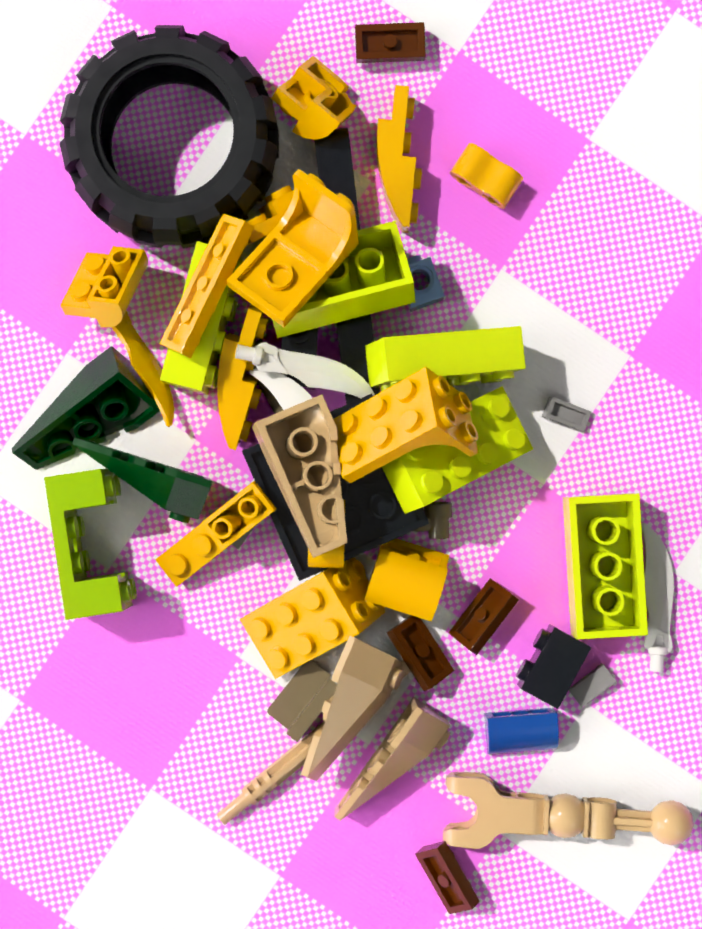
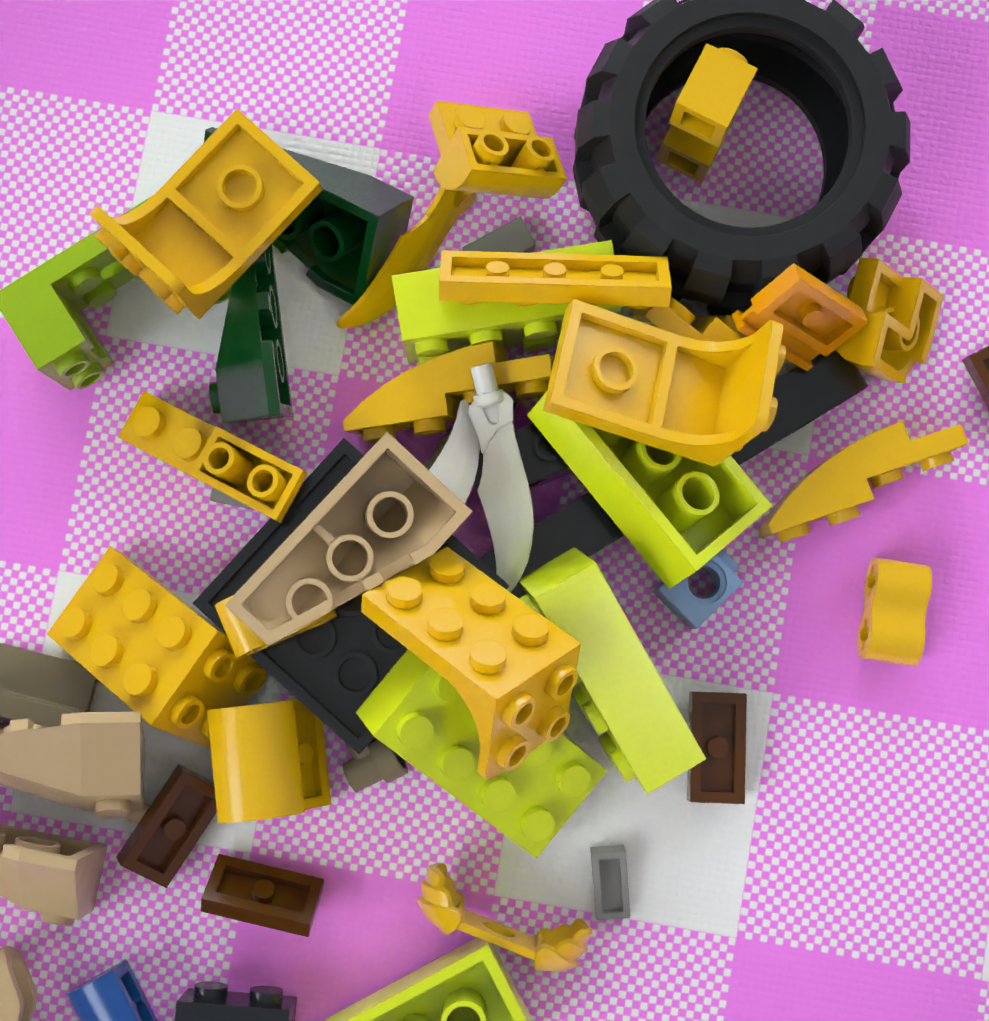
camera: 60 degrees right, 5 degrees down
none -> yellow bracket [89,109,323,320]
none -> yellow piece [416,863,593,972]
none -> light grey piece [462,216,536,253]
none -> yellow arch [656,43,758,184]
none -> reddish brown plate [687,691,747,804]
none -> light orange plate [732,263,869,371]

